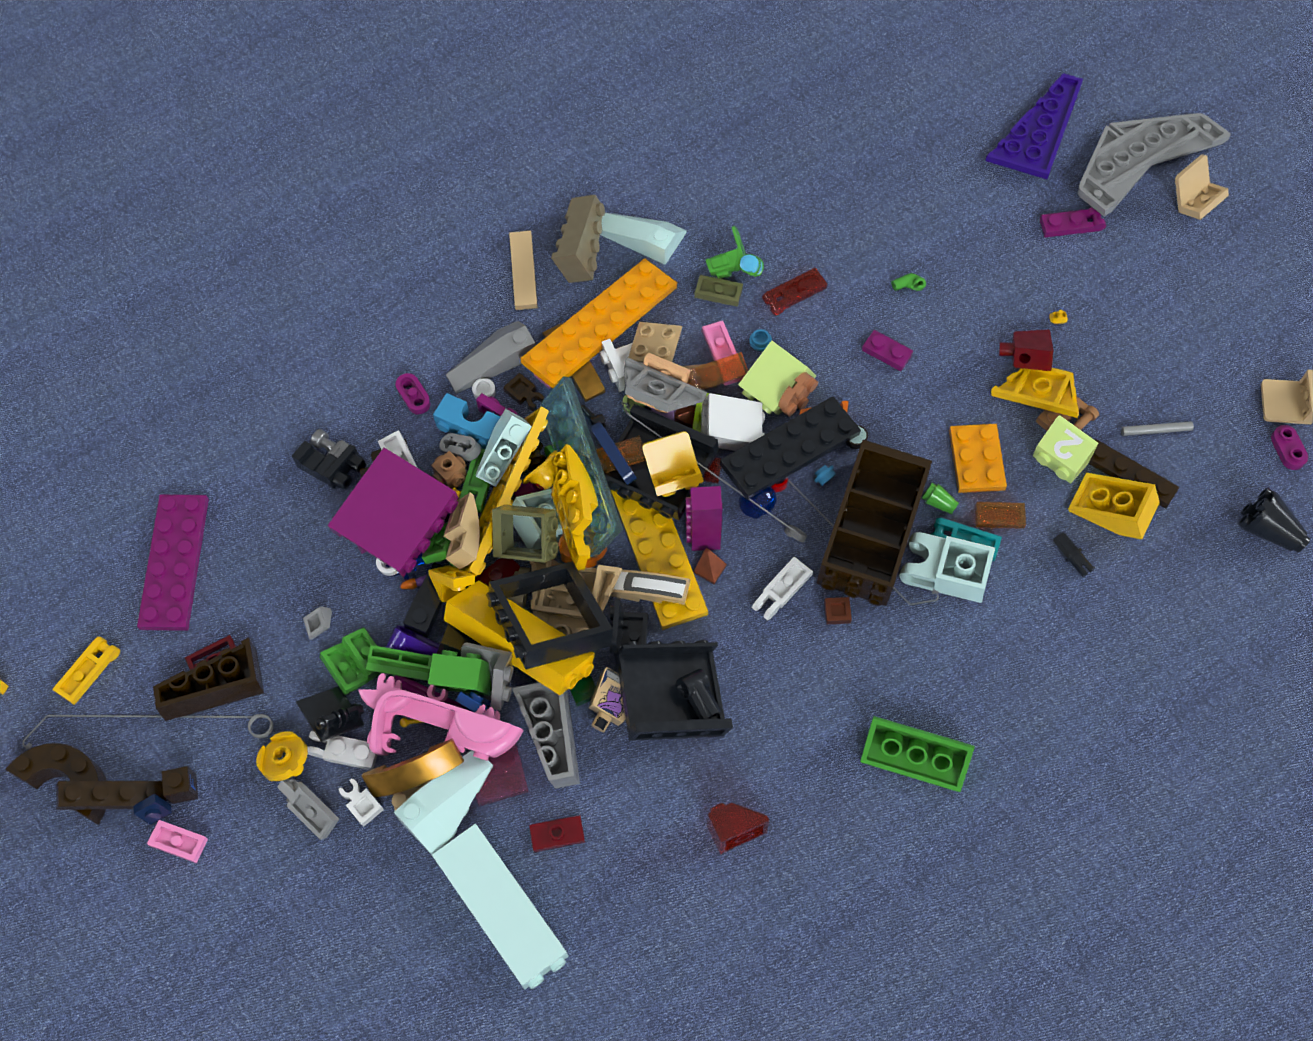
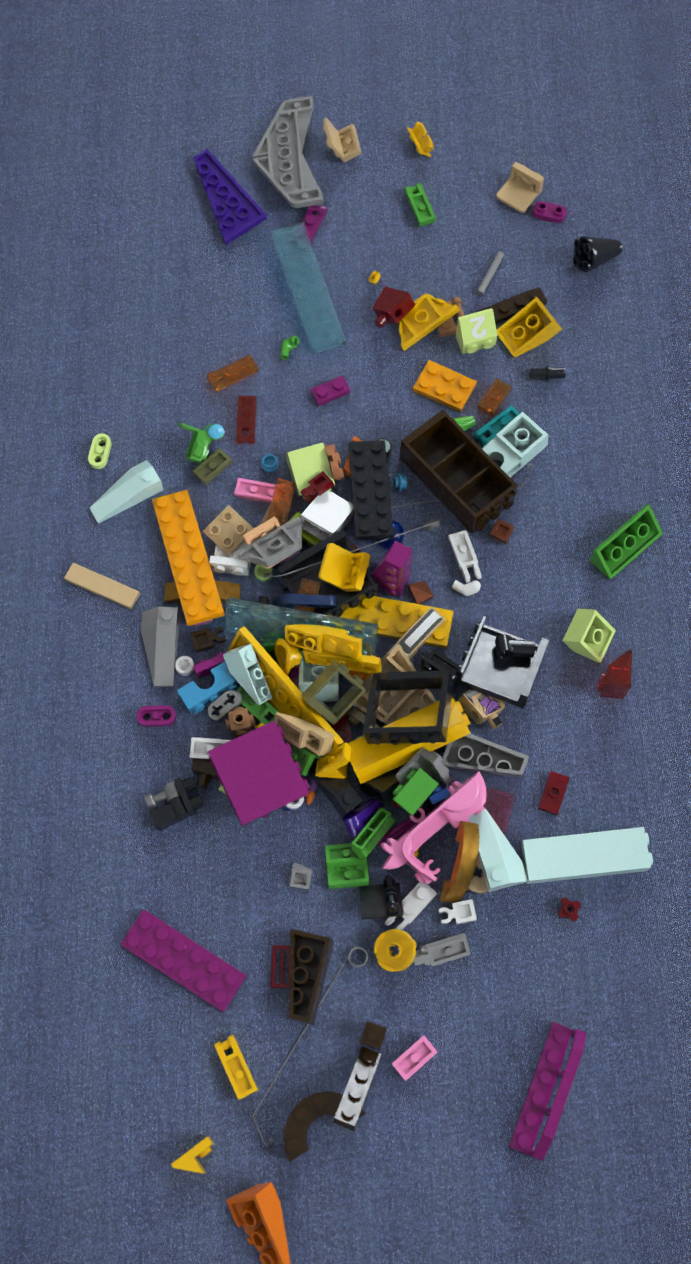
camera: 60 degrees left, 5 degrees up
dark blue plate [133,794,172,825] -> none
dark tan wedge [551,195,605,283] -> none
none -> yellowish green plate [88,434,112,469]
none -> clear orange plate [206,354,259,392]
none -> clear light blue plate [271,222,346,354]
none -> dark red plate [300,471,334,503]
none -> bright green plate [404,183,436,227]
none -> yellow hinge [407,122,434,157]
none -> white arm [451,580,481,596]
none -> magenta plate [508,1022,587,1161]
none -> dark red plate [558,898,581,921]
none -> yellowish green slope [562,609,616,663]

